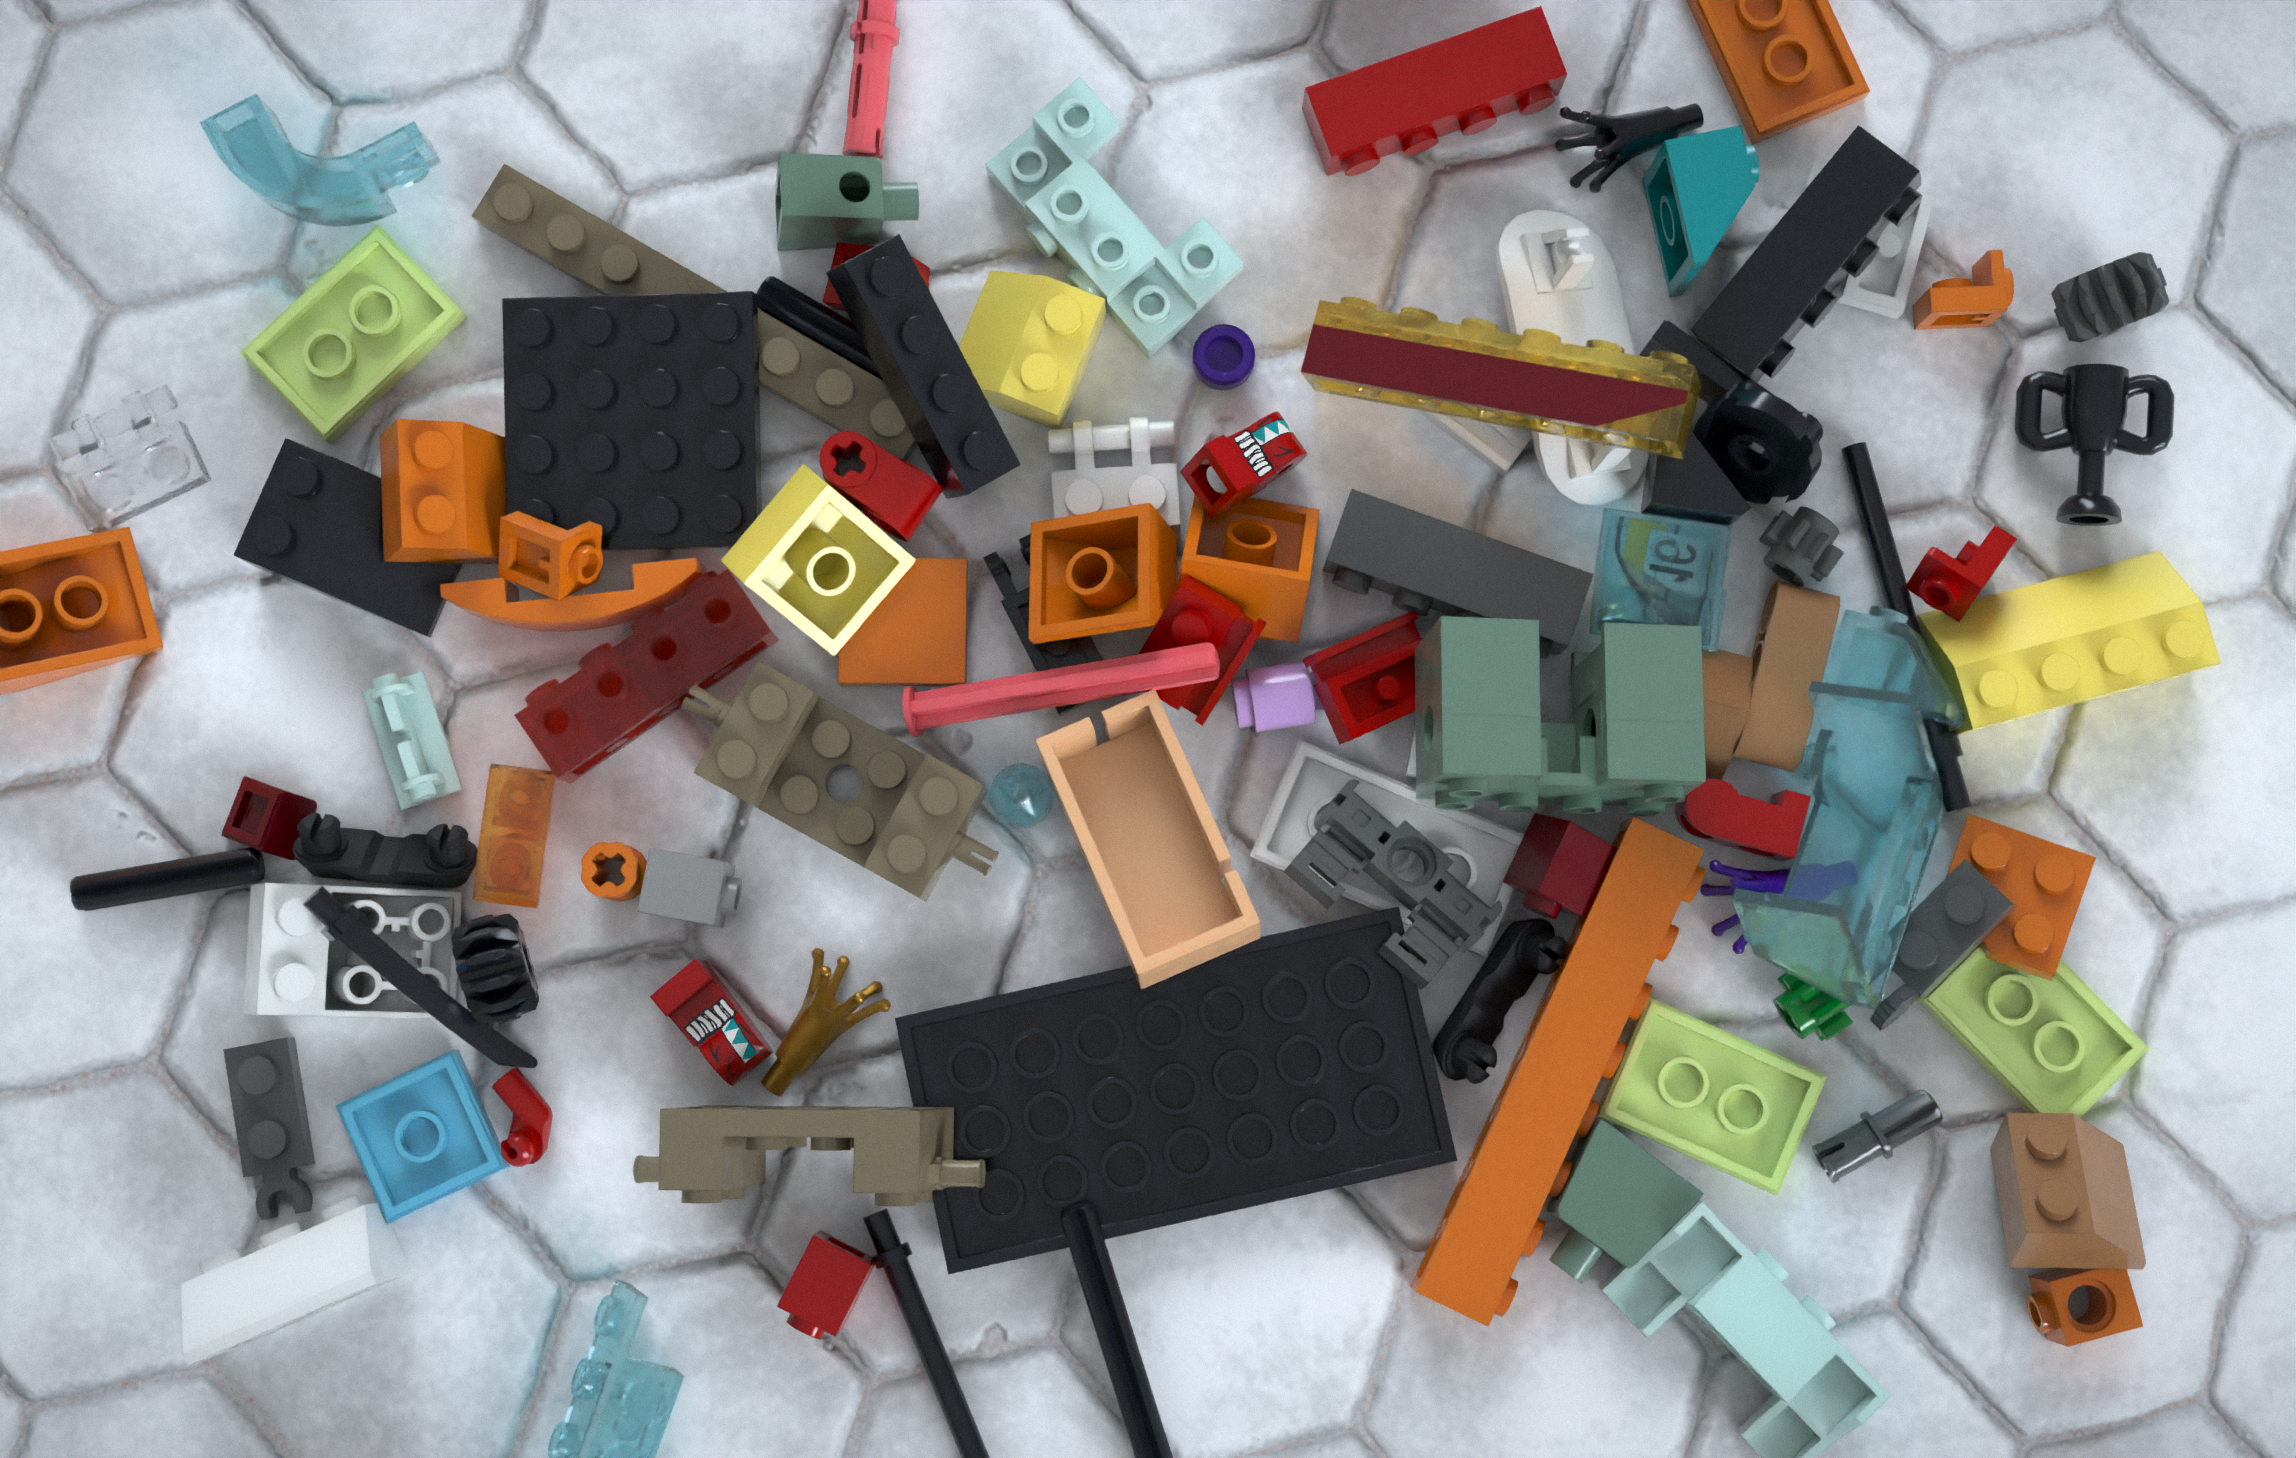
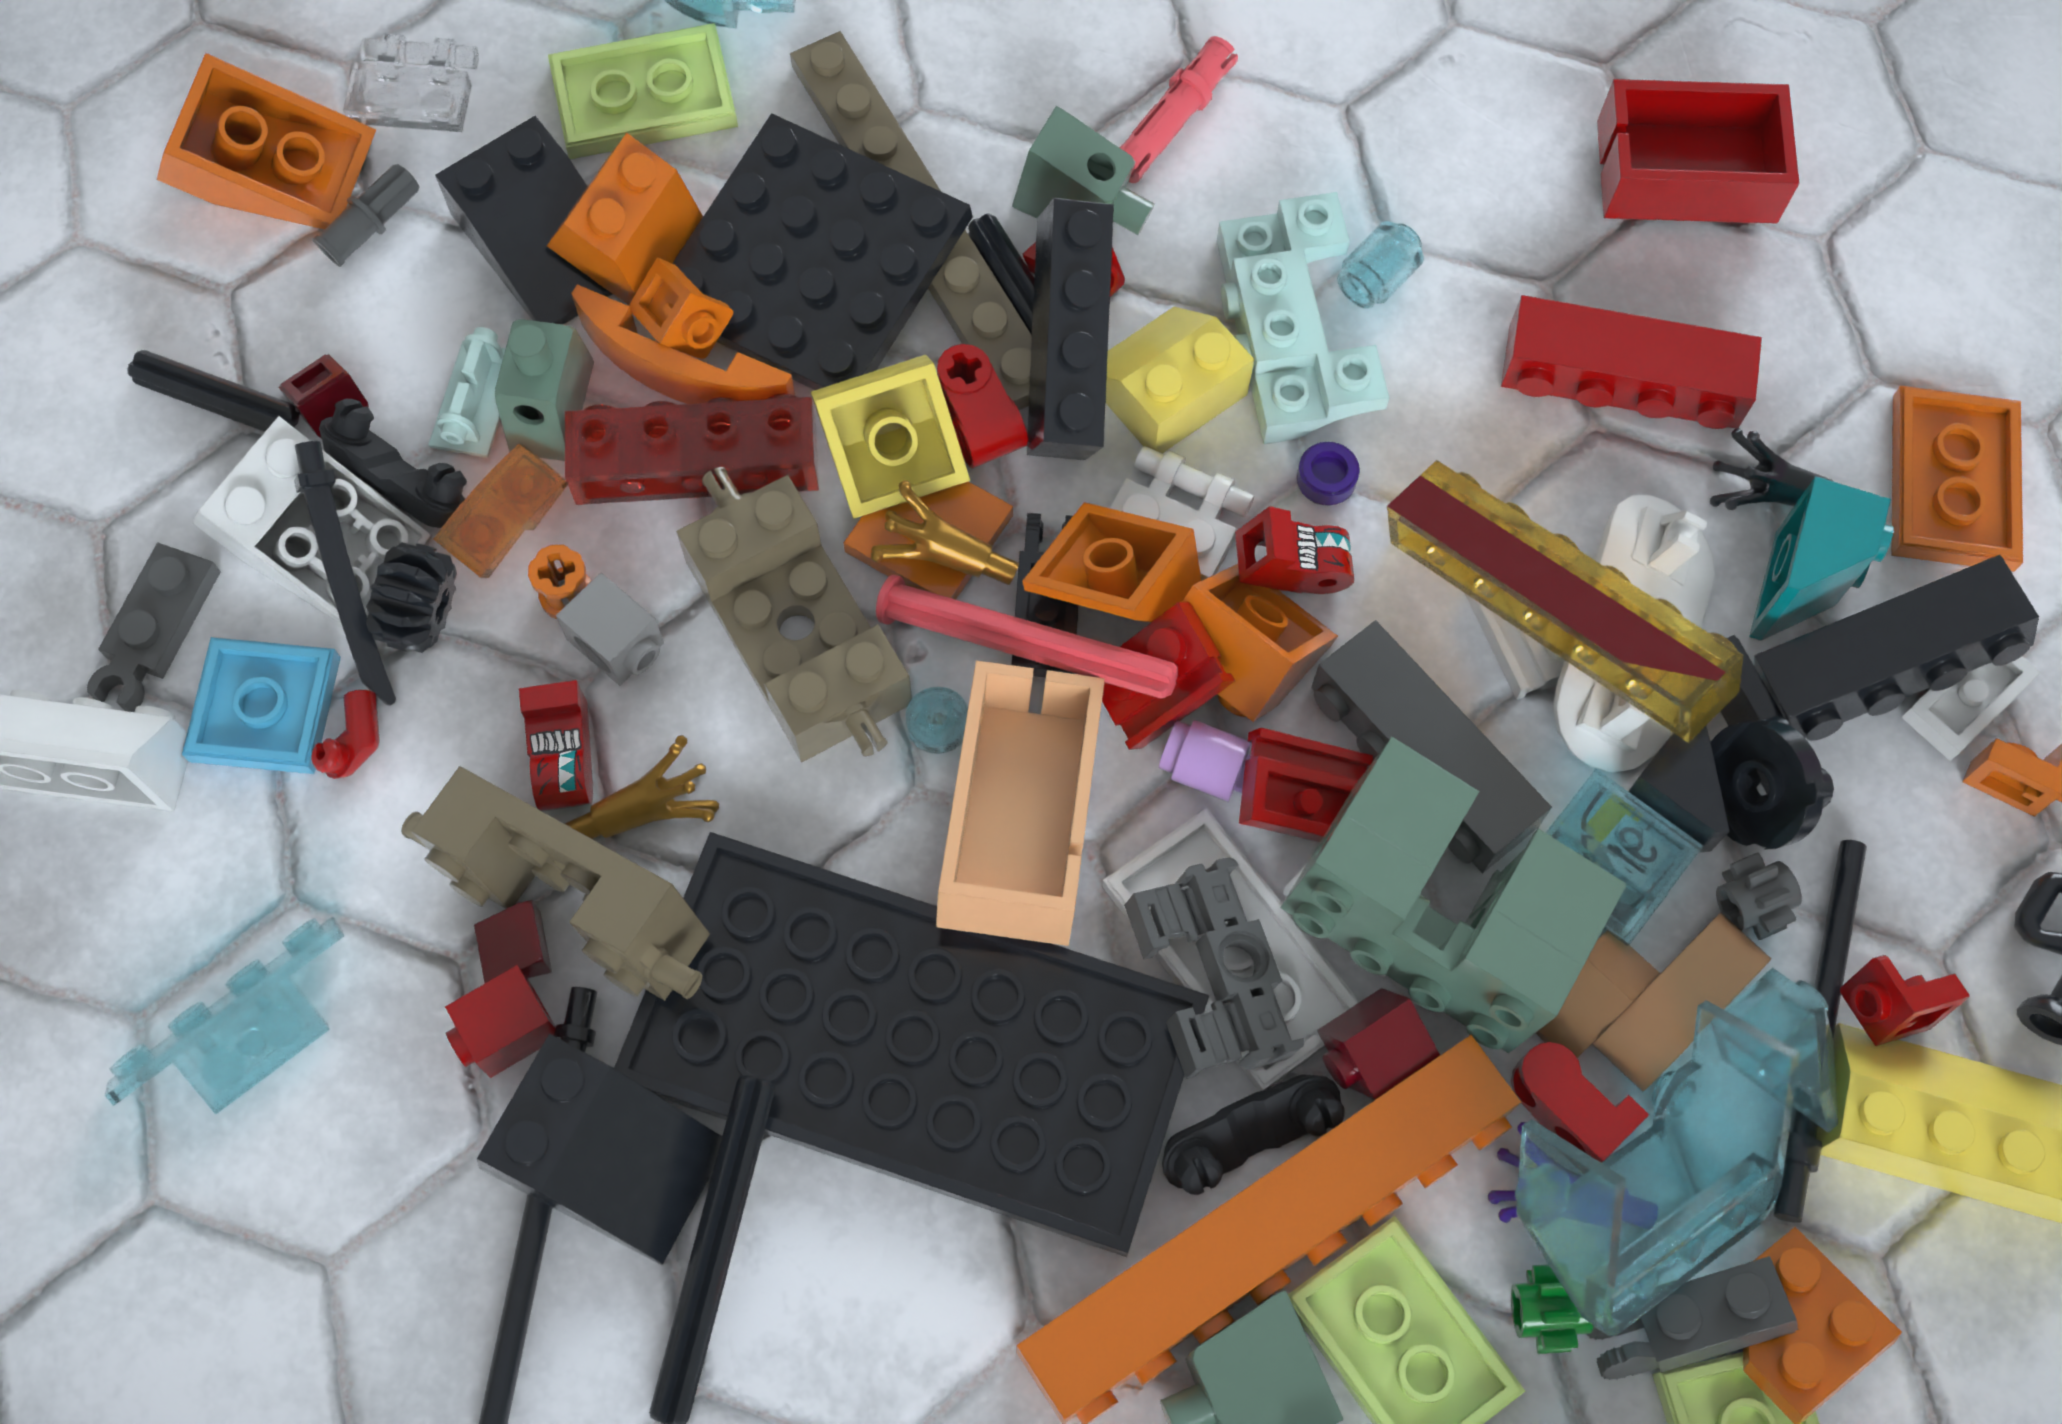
camera: 30 degrees right, 15 degrees down
none -> dark grey axle [312,164,420,267]
none -> dark red slope [474,900,552,983]
none -> black slope [477,1034,722,1265]
none -> sand green torso [495,319,594,462]
none -> pearl gold piece [871,480,1019,585]
none -> clear light blue brick [1337,221,1424,309]

